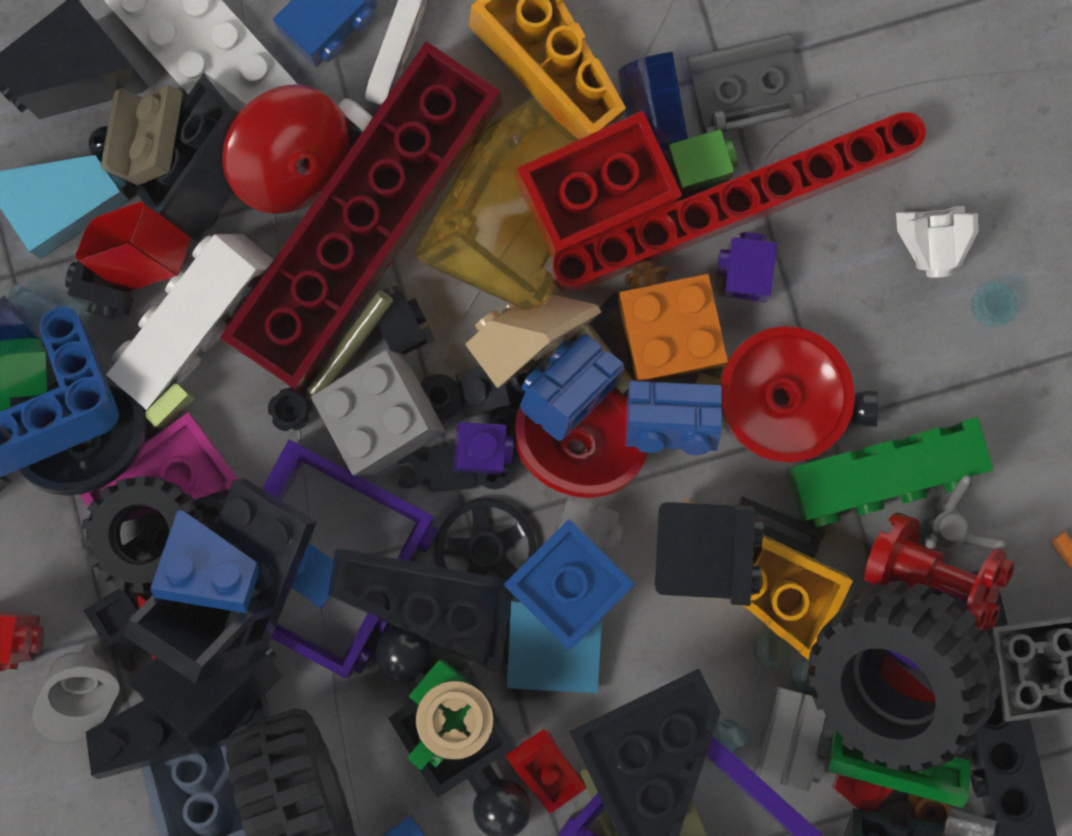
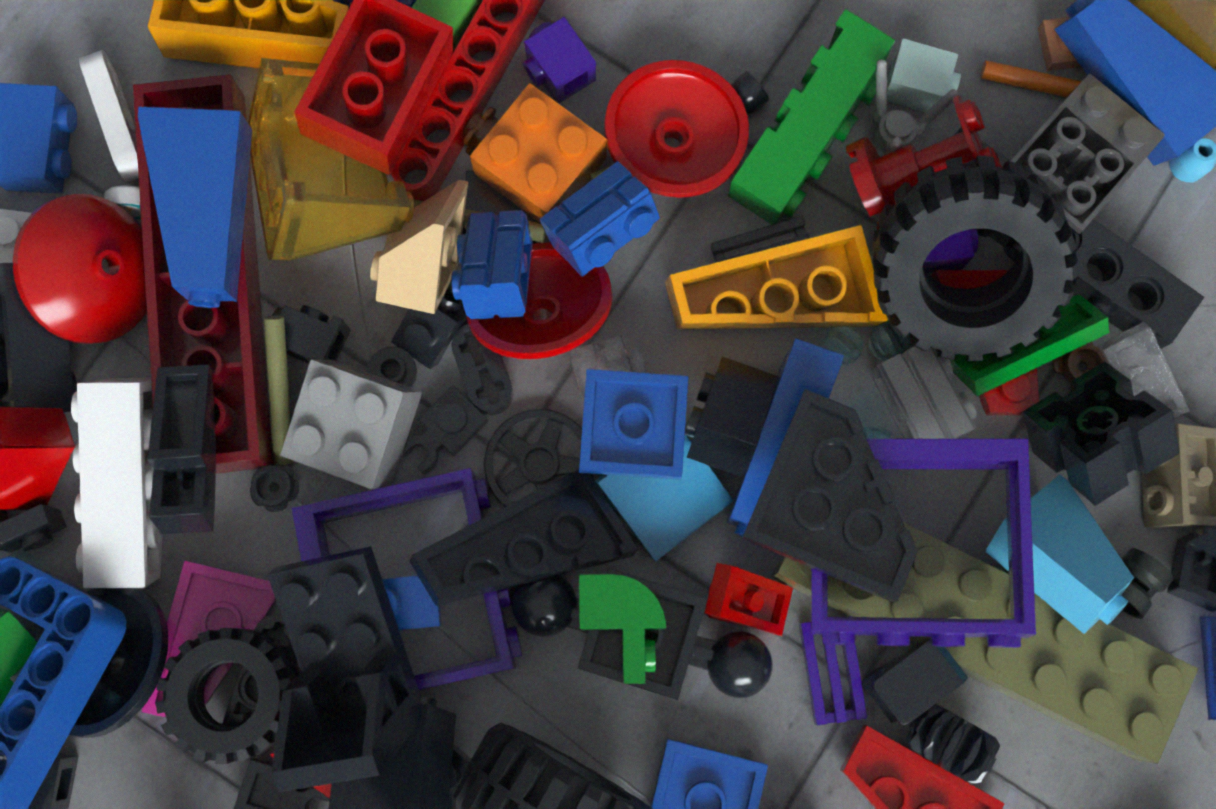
camera: 45 degrees left, 5 degrees down
yellowish green tile [145,384,195,430] -> none
blue wing [150,510,259,613] -> none
tan gear [416,681,493,759] -> none
dark purple brick [453,422,513,474] -> none
black bracket [655,502,763,606] -> none
none -> blue slope [138,107,252,308]
none -> black slope [148,365,216,534]
none -> black brick [685,356,778,478]
none -> blue slope [726,338,844,537]
none -> light aqua brick [887,38,961,112]

